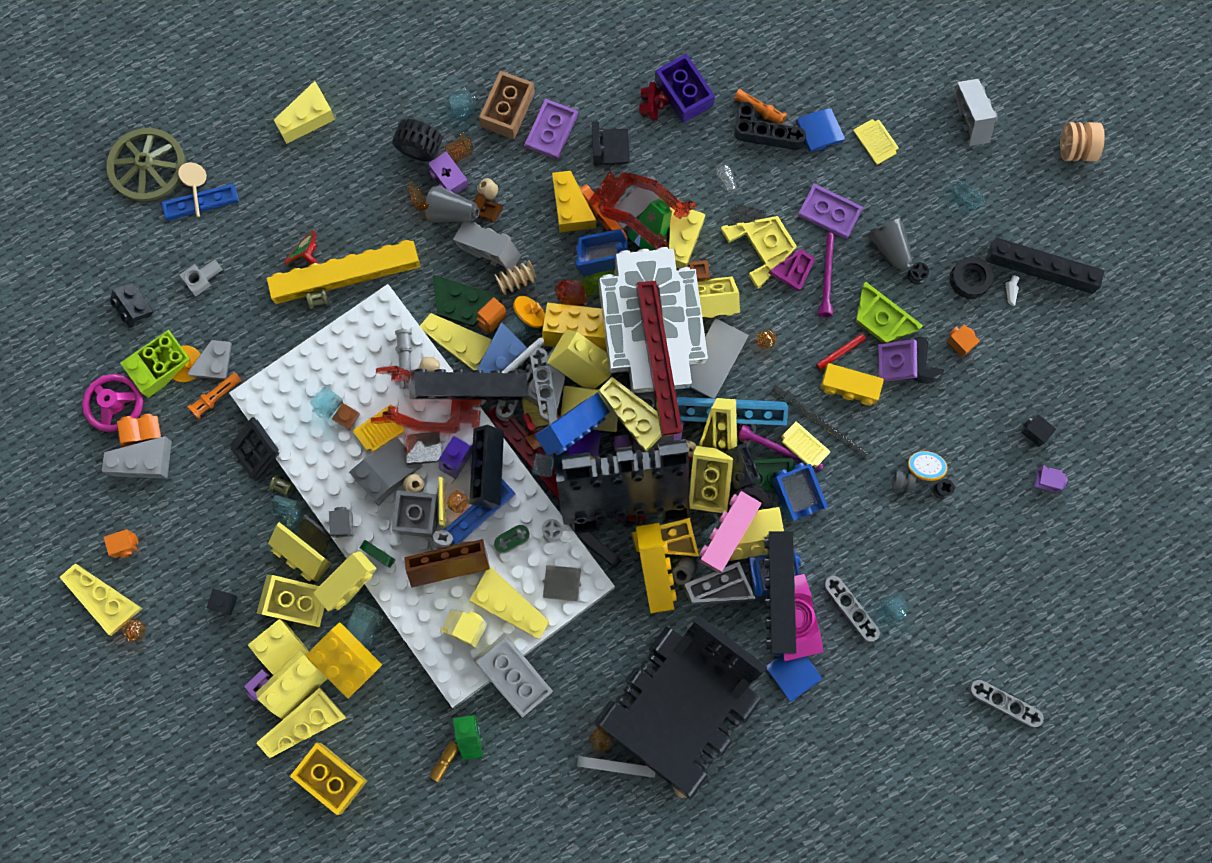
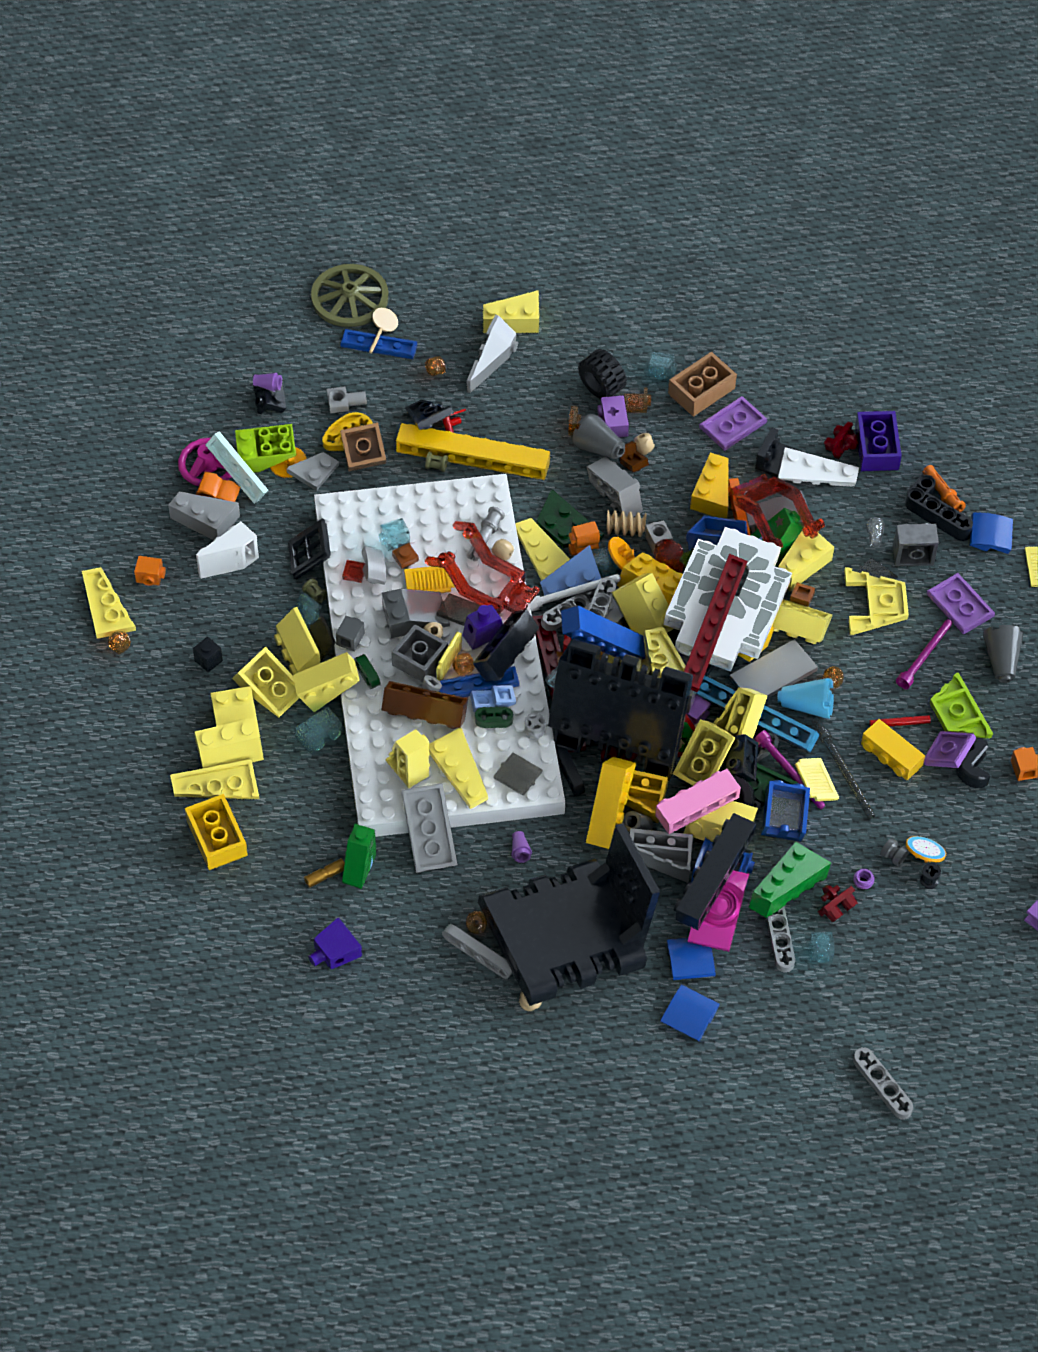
camera: 30 degrees right, 20 degrees down
orange pin [187,372,242,419] -> none
medium lavender bracket [244,669,272,701] -> none
yellow brick [305,622,382,698] -> none
black brick [409,369,528,401] -> none
magenta wing [768,249,815,291] -> none
black wheel [908,262,929,284] -> none
none -> white slope [196,522,259,578]
none -> light aqua plate [206,432,268,504]
none -> medium lavender cone [253,373,282,392]
none -> dark purple torso [308,917,362,969]
none -> yellow piece [322,412,373,451]
none -> medium nougat brick [340,423,386,471]
none -> clear red tile [342,560,365,583]
none -> light grey slope [361,546,386,585]
none -> black wing [405,399,454,430]
none -> clear orange piece [425,356,446,377]
none -> wedge [467,315,518,393]
none -> light blue slope [470,685,516,712]
none -> medium lavender cone [511,831,532,863]
none -> light grey brick [645,520,673,554]
none -> blue slope [661,985,720,1041]
none -> wedge [749,842,831,918]
none -> white wing [777,448,859,486]
none -> medium azure cone [777,678,834,719]
none -> dark red hips [817,885,858,922]
none -> medium lavender plate [853,869,874,889]
none -> flat silver brick [893,523,939,566]

